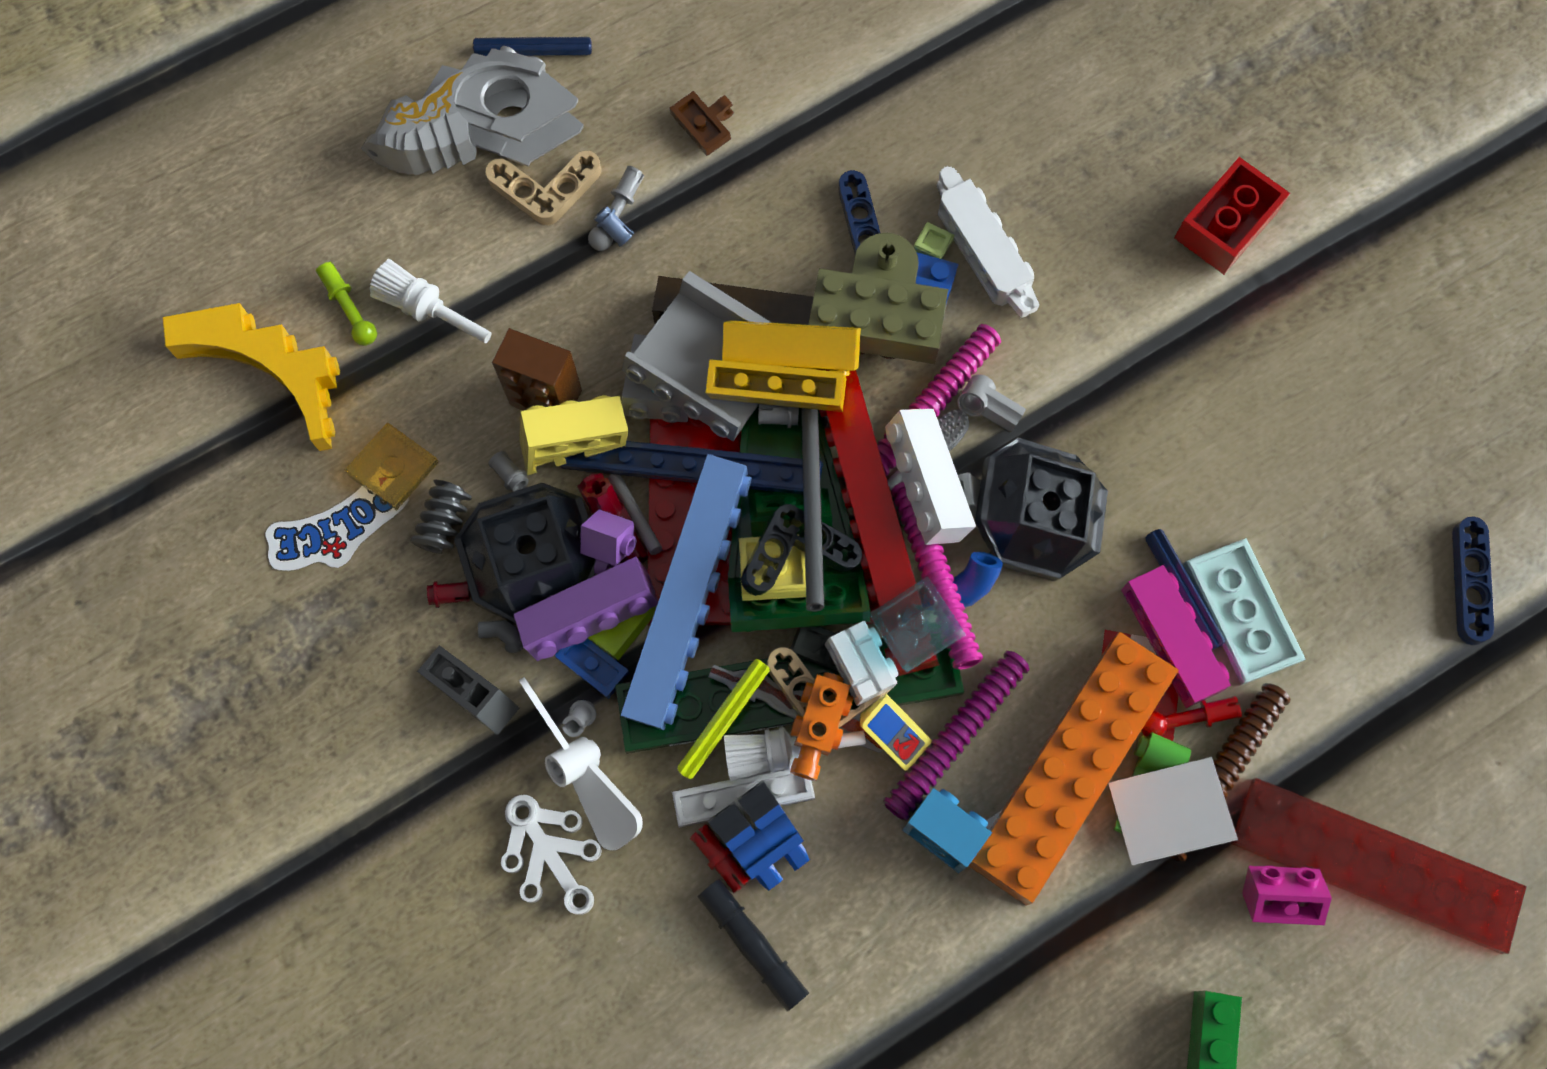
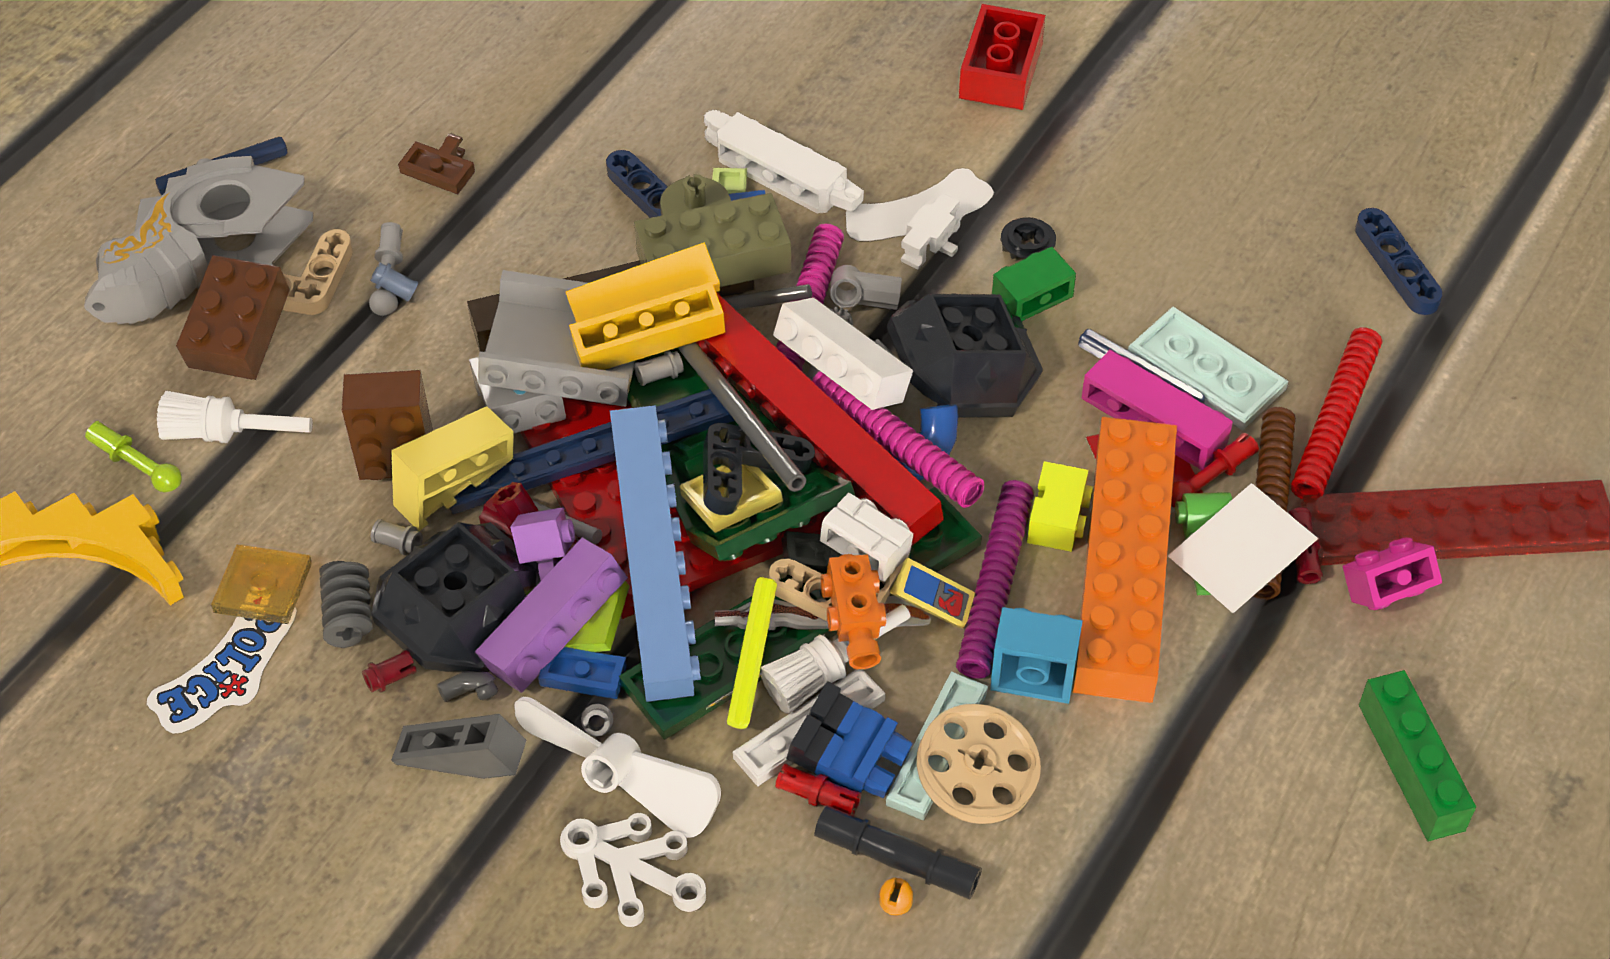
camera: 25 degrees left, 20 degrees down
clear light blue slope [870,576,966,672] -> none
none -> reddish brown brick [176,255,290,380]
none -> dark grey bar [723,284,812,310]
none -> white sticker [846,168,994,241]
none -> light orange hinge [879,877,913,916]
none -> light aqua tile [886,671,988,821]
none -> white piece [901,192,960,270]
none -> tan wedge [916,704,1041,824]
none -> green brick [992,247,1076,321]
none -> black gear [1000,217,1056,260]
none -> neon yellow brick [1027,461,1093,552]
none -> dark red pin [1288,507,1323,584]
none -> red piece [1290,327,1383,502]

